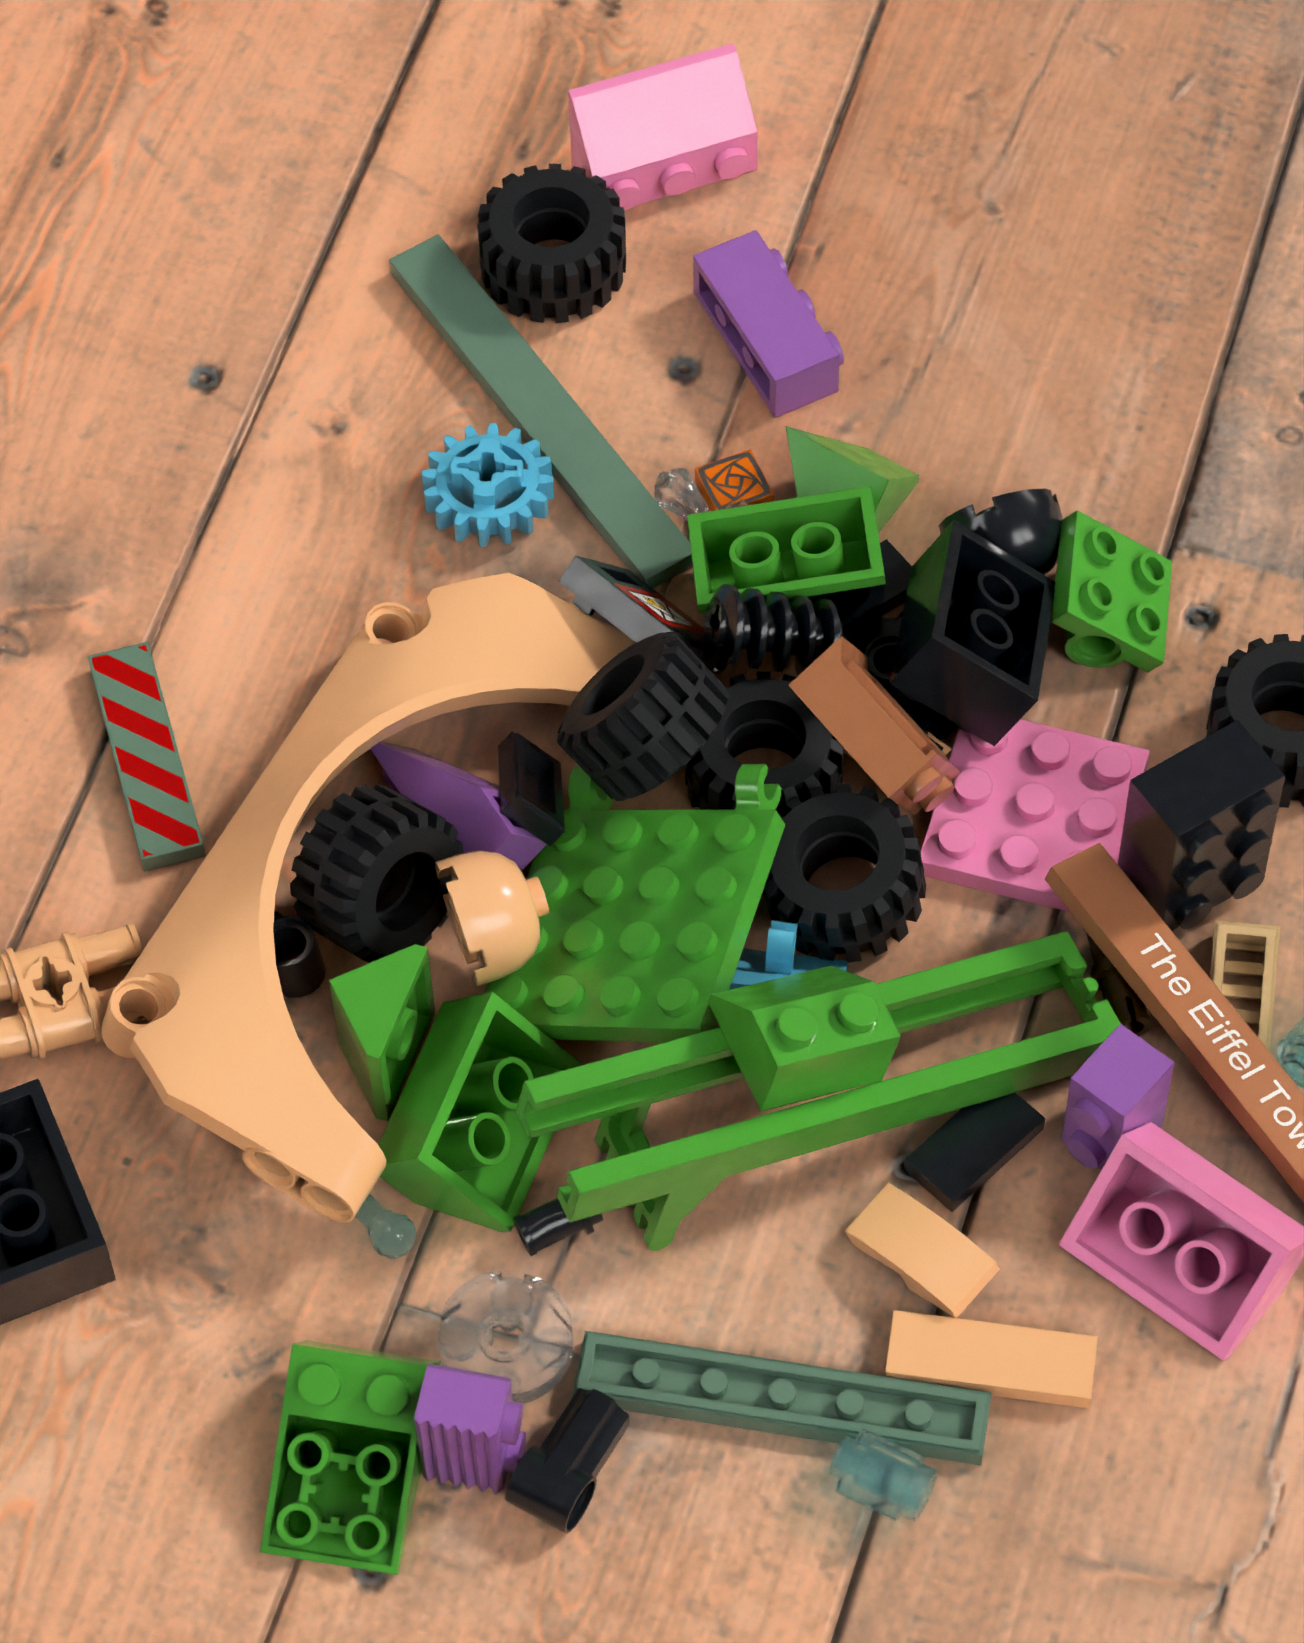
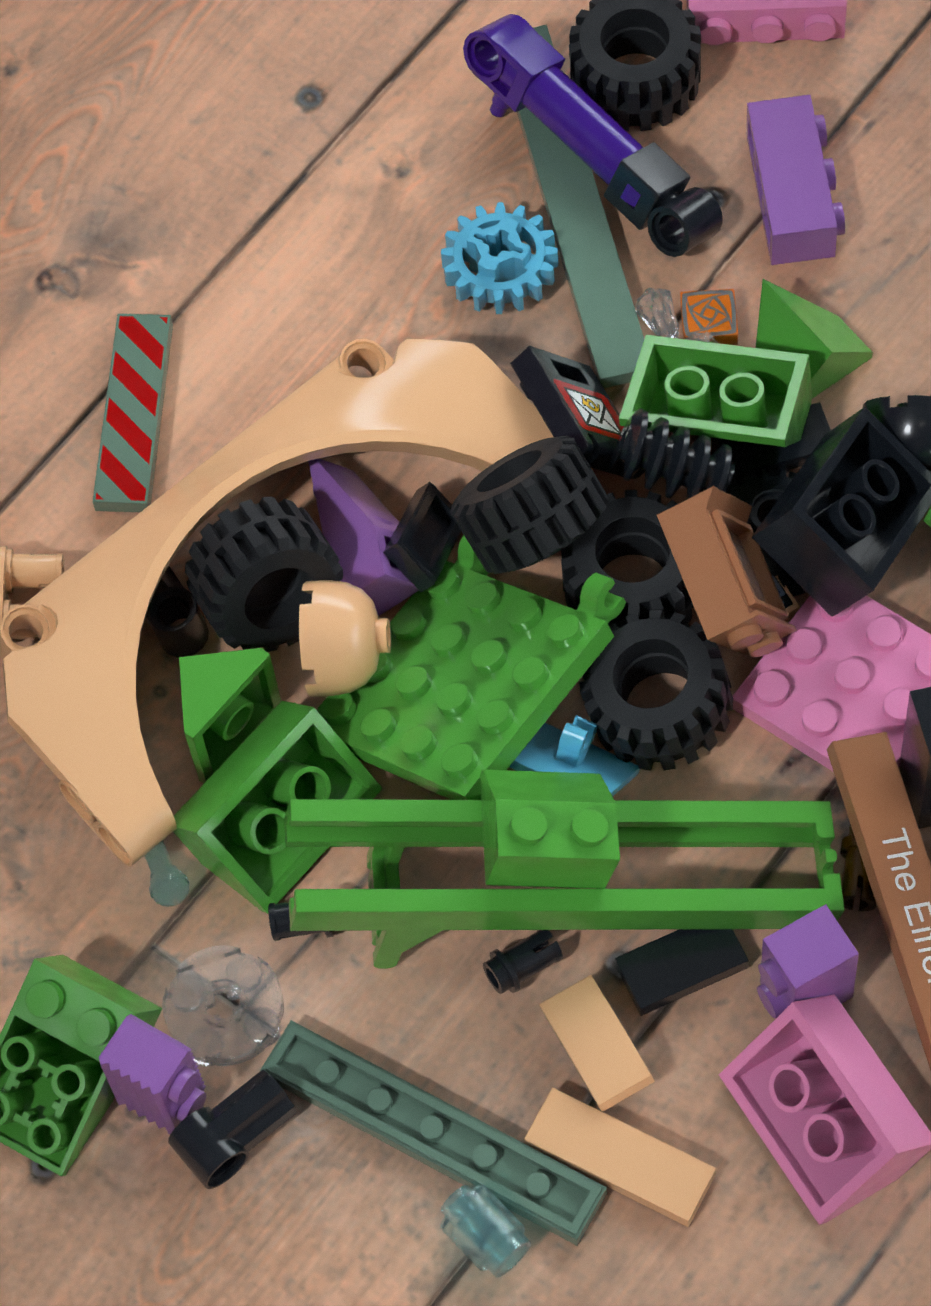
camera: 25 degrees right, 5 degrees up
none -> dark purple piece [463,14,723,257]
none -> black pin [483,930,563,994]

